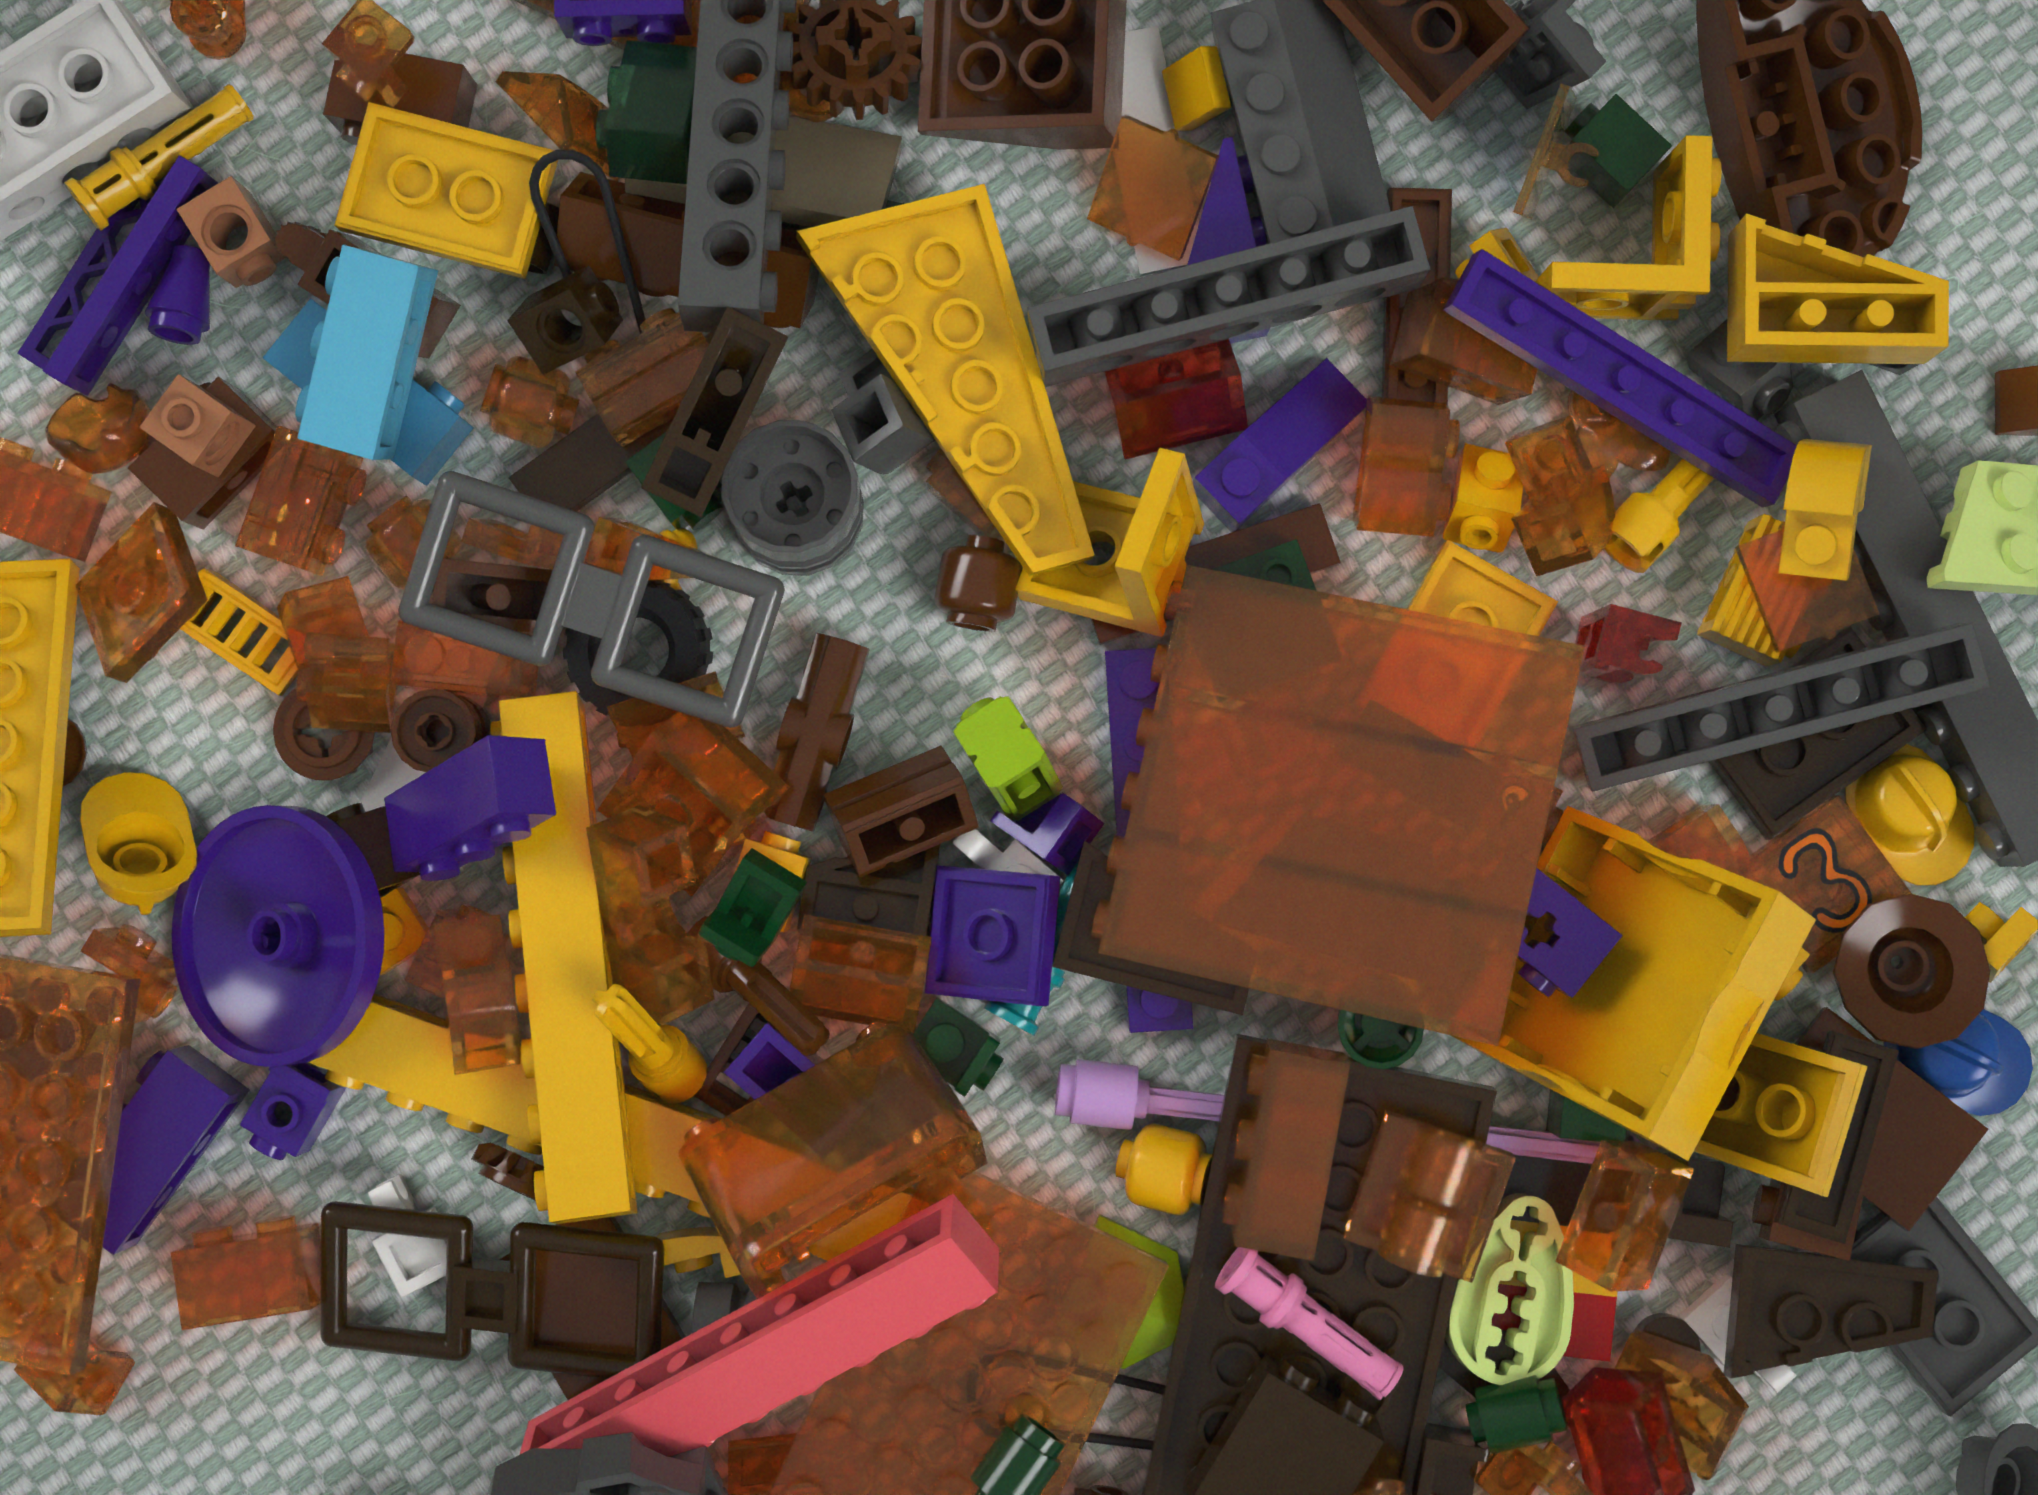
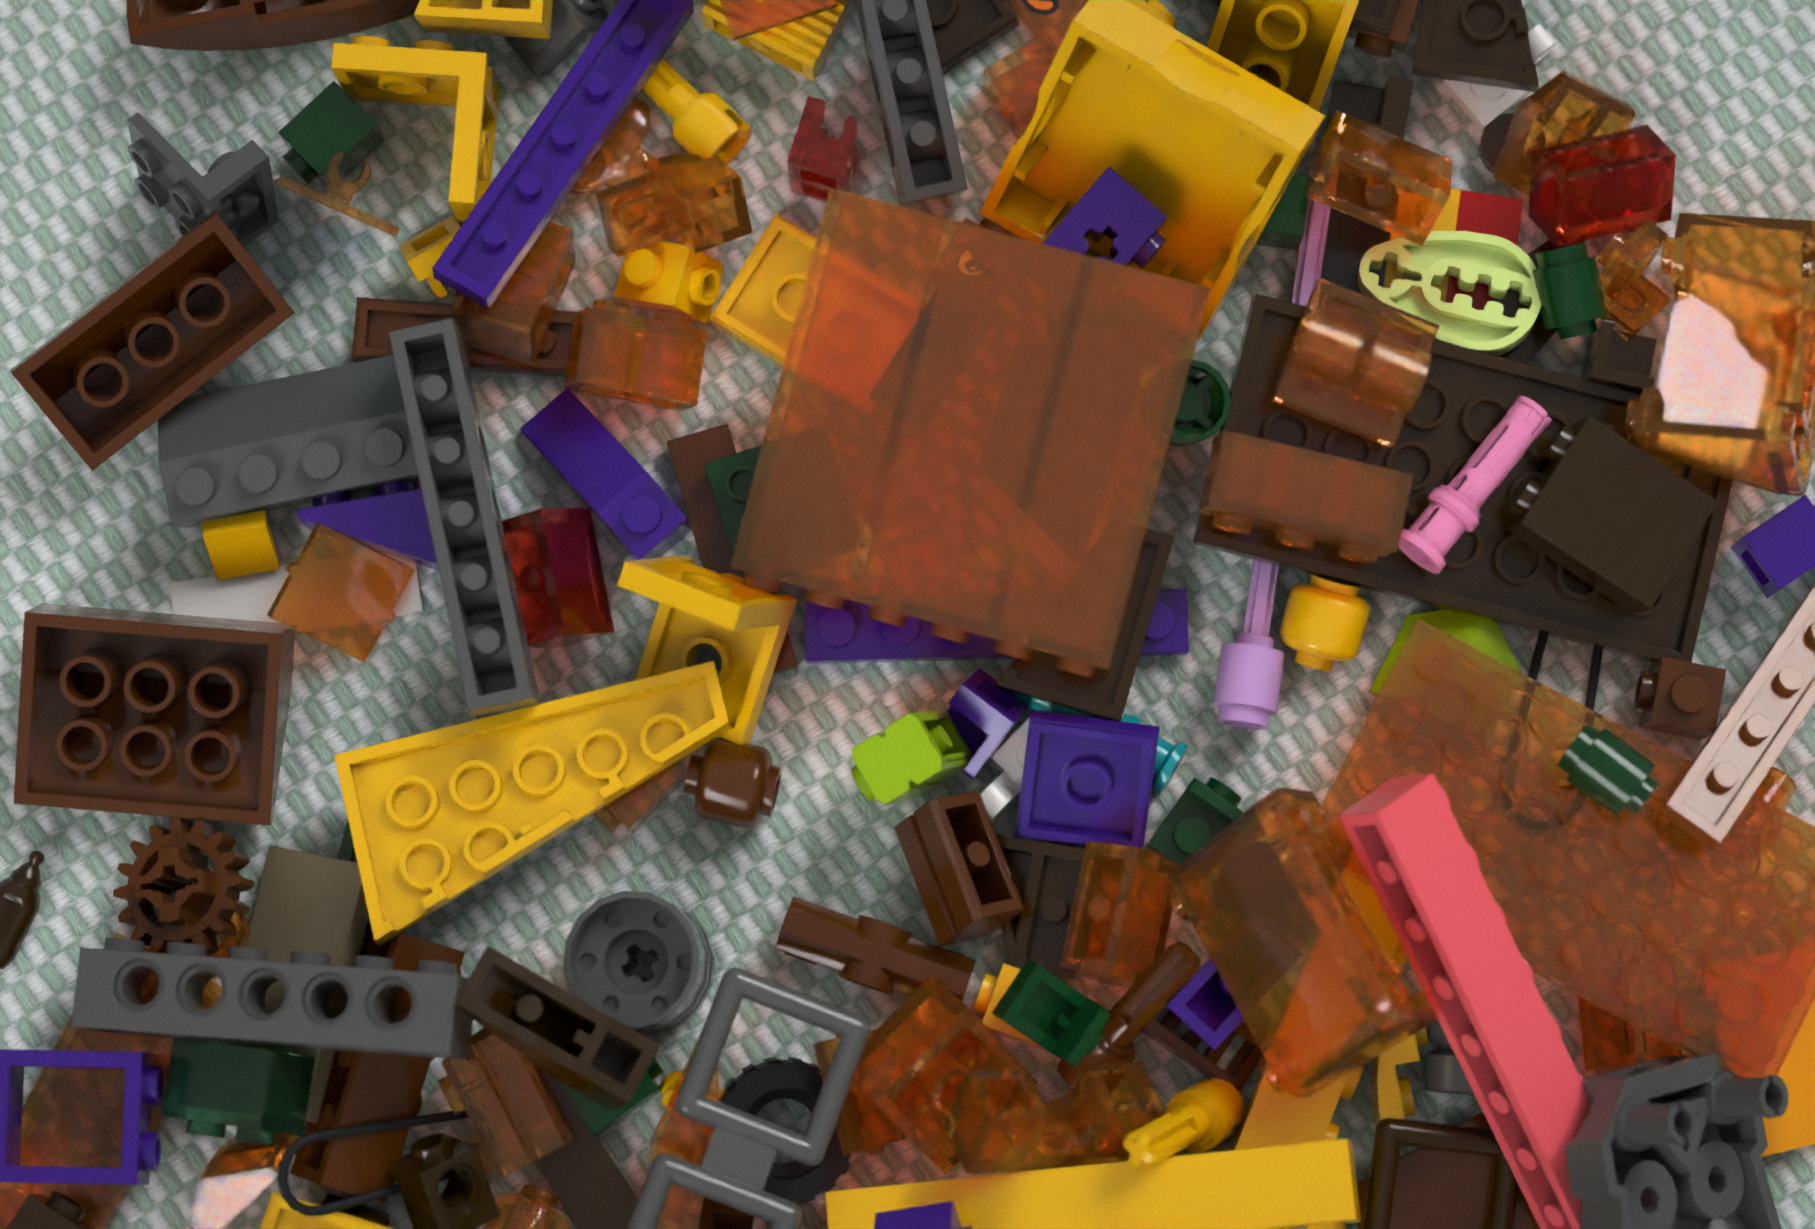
camera: 90 degrees left, 5 degrees down
dark grey brick [831,349,936,475] -> none

